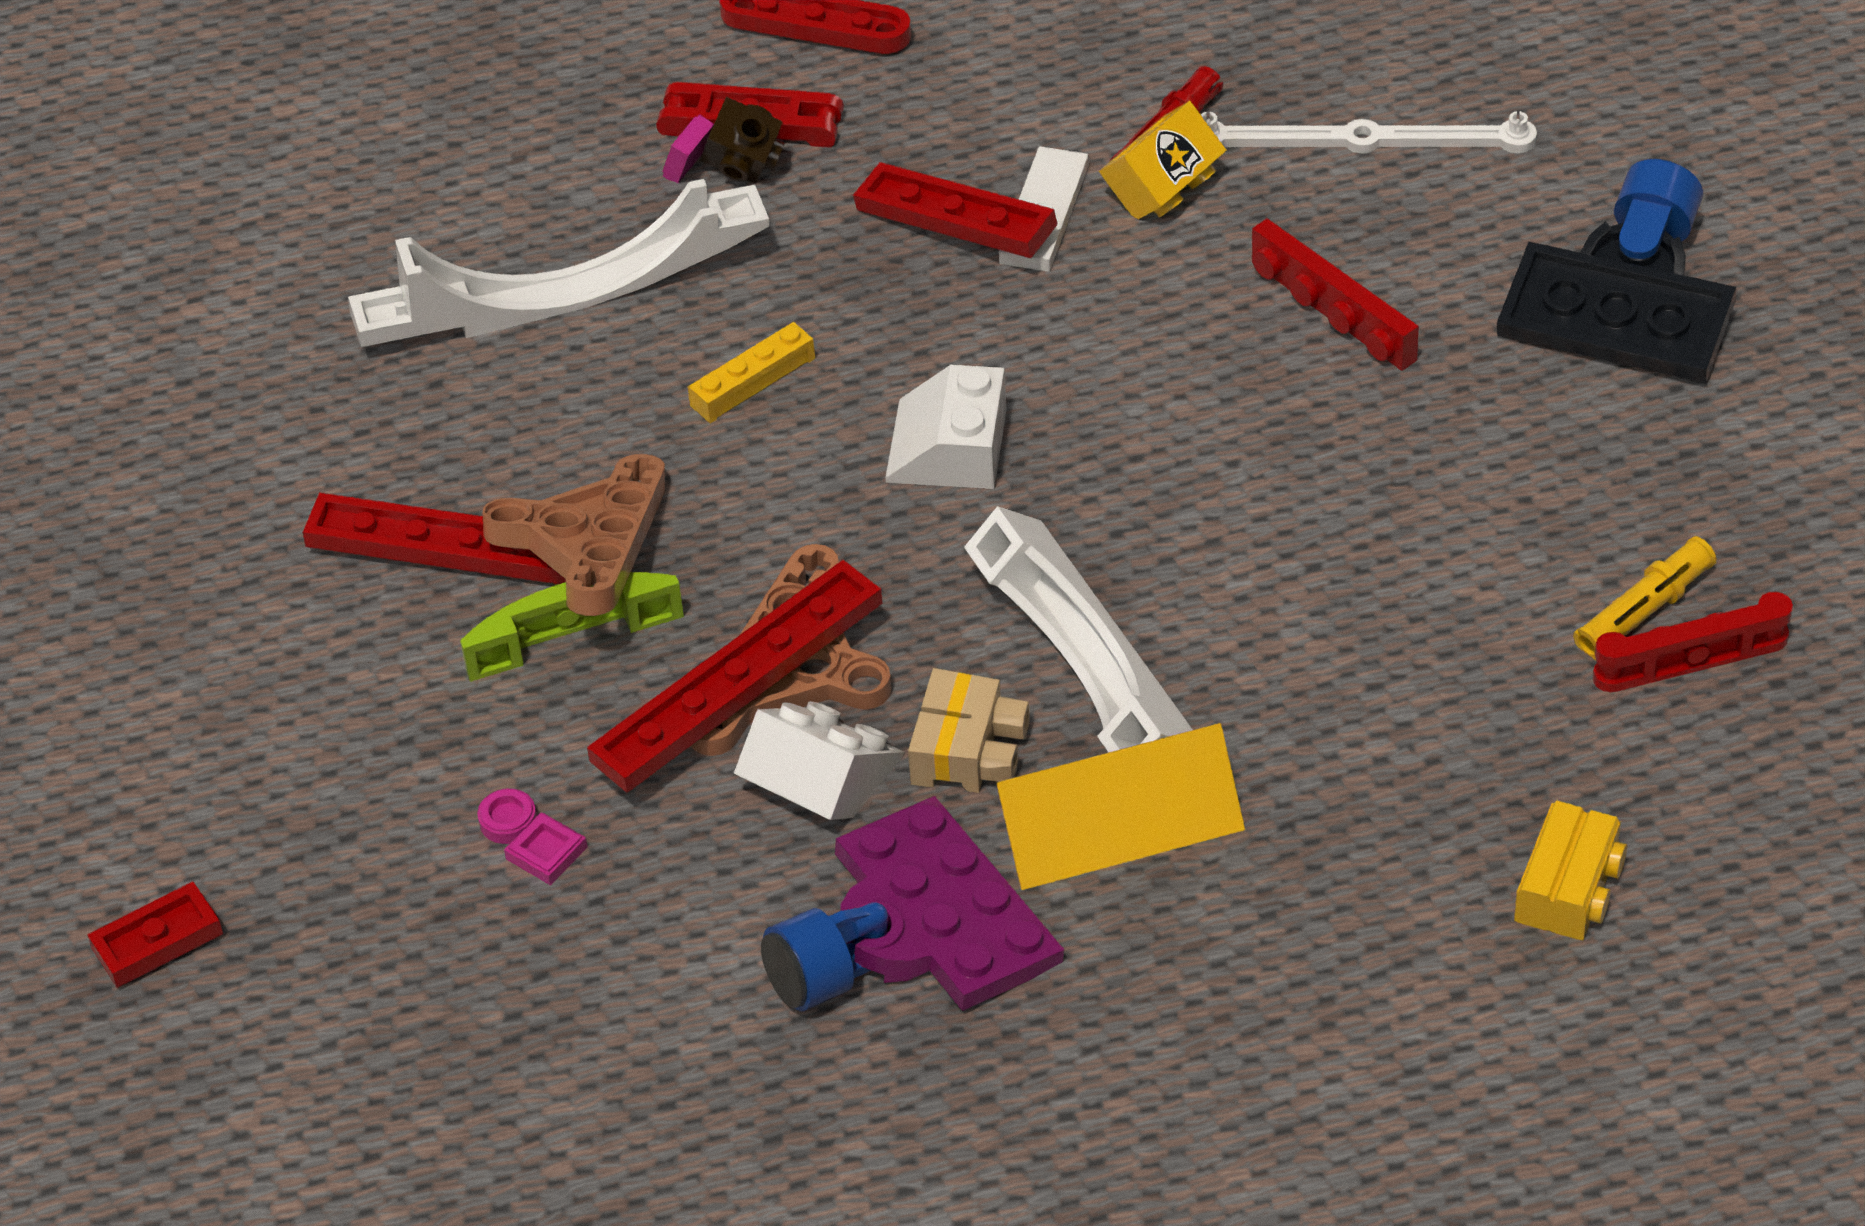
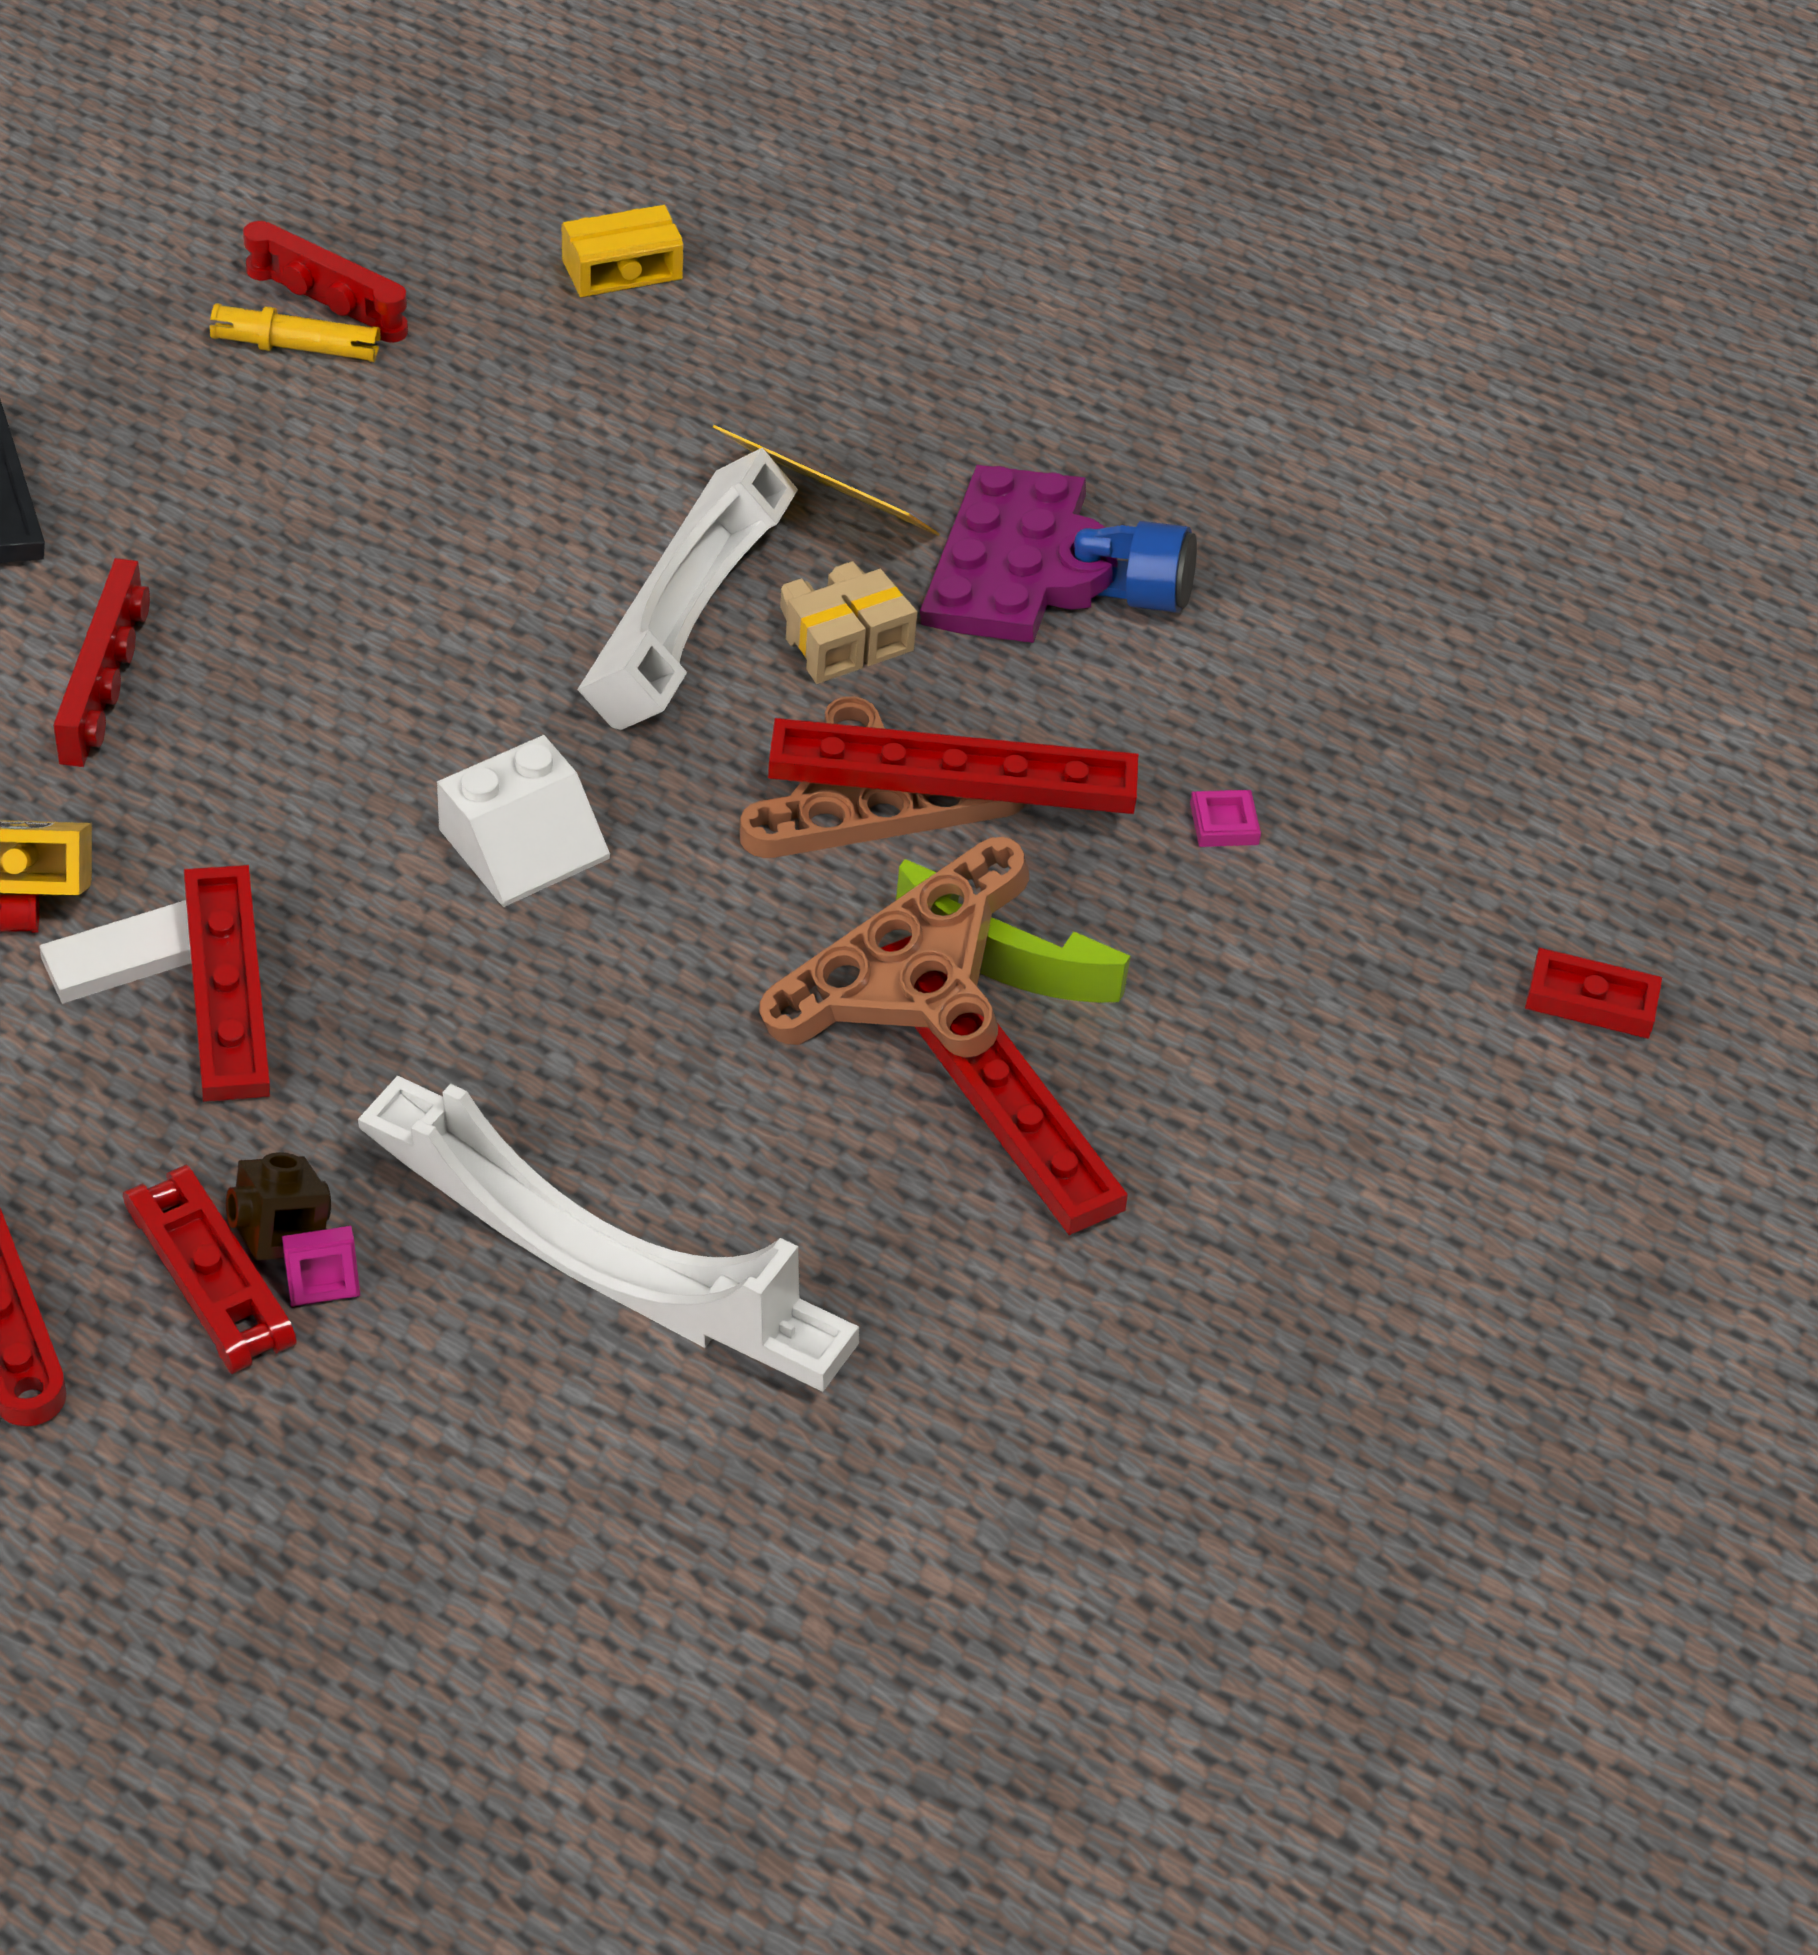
camera: 140 degrees left, 0 degrees up
dark pink tile [477,789,537,844] -> none
yellow piece [687,322,815,424] -> none
white slope [734,702,904,820] -> none

